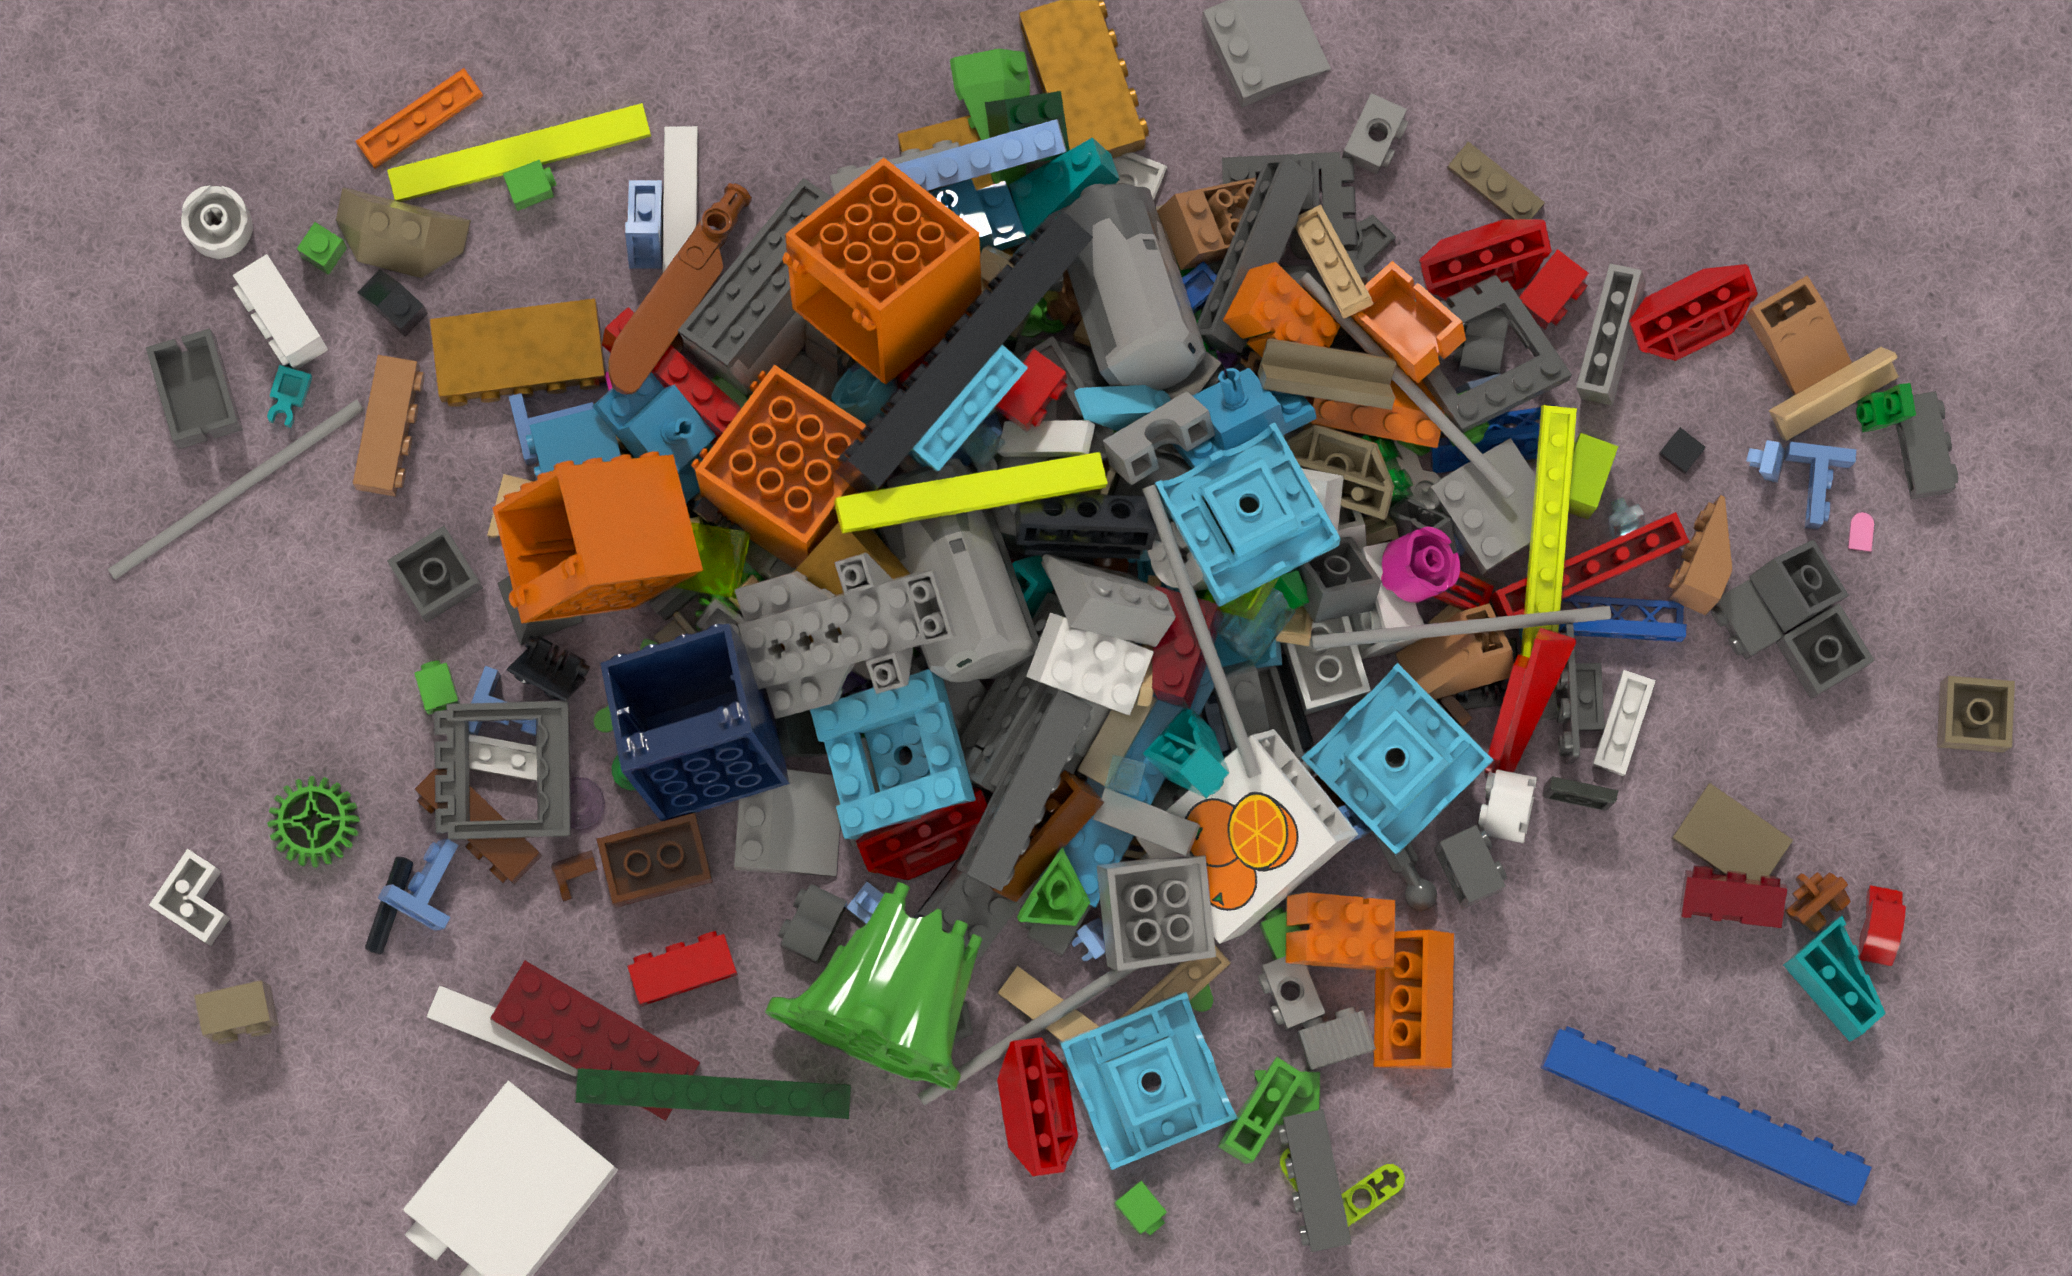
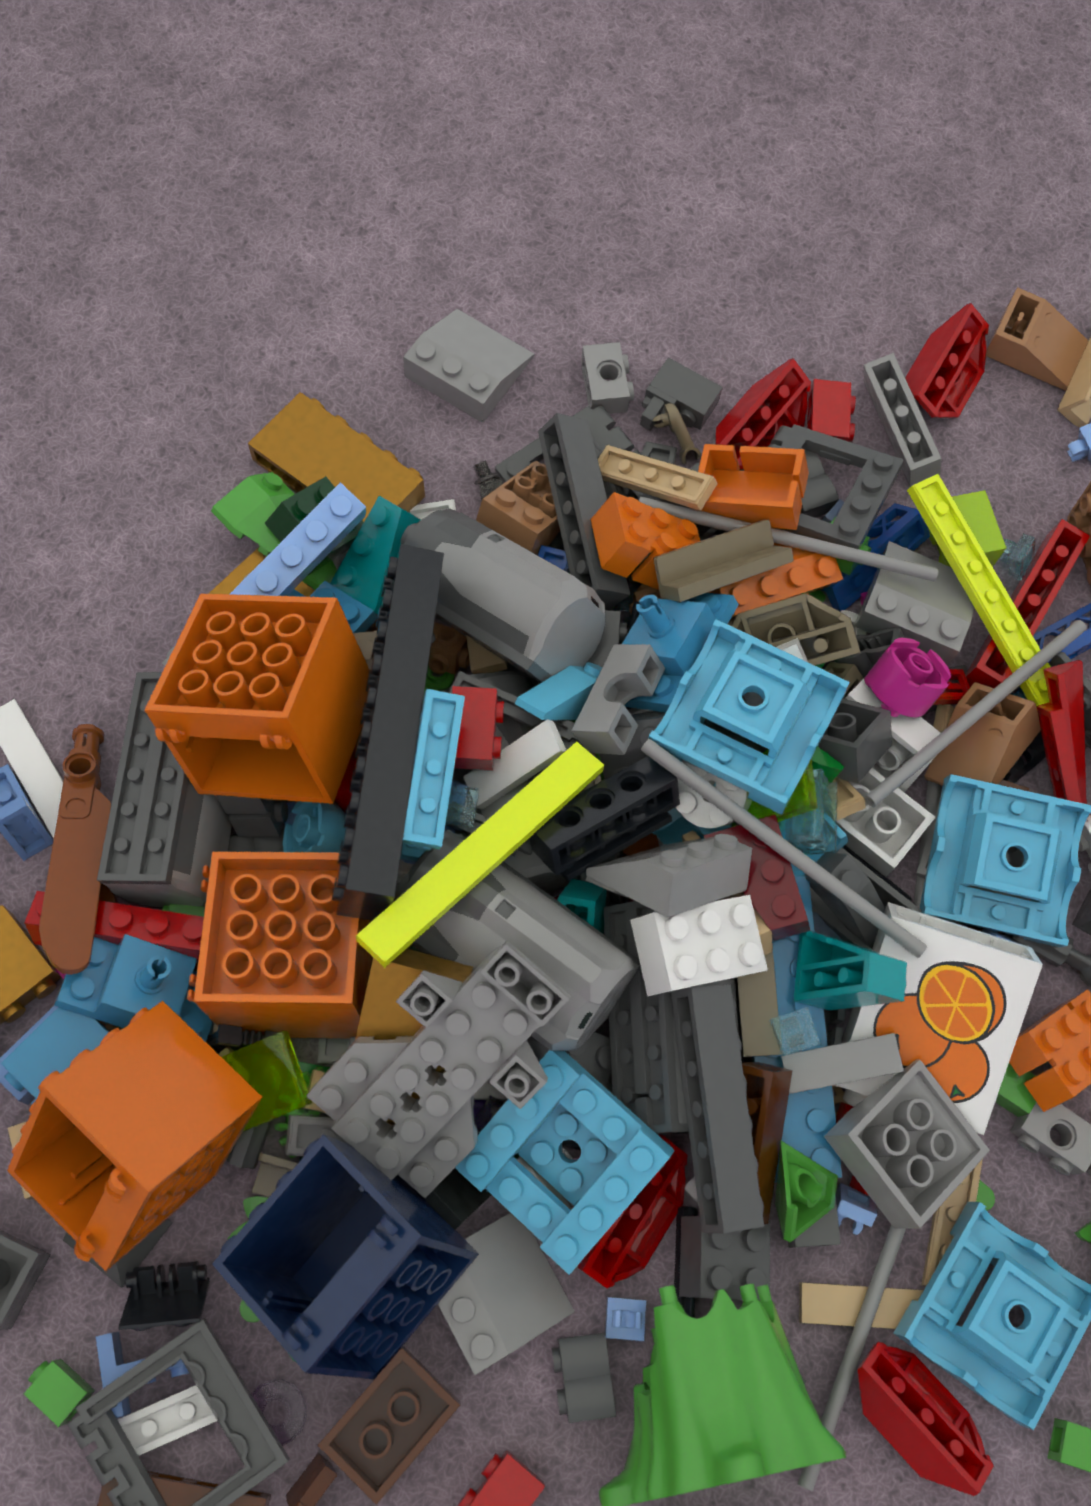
camera: 35 degrees left, 10 degrees down
dark tan plate [1447,141,1545,219] -> none
black tile [1659,427,1706,474] -> none
none -> clear smoke piece [473,460,504,500]
none -> dark grey hinge [640,357,723,431]
none -> dark tan piece [653,403,701,464]

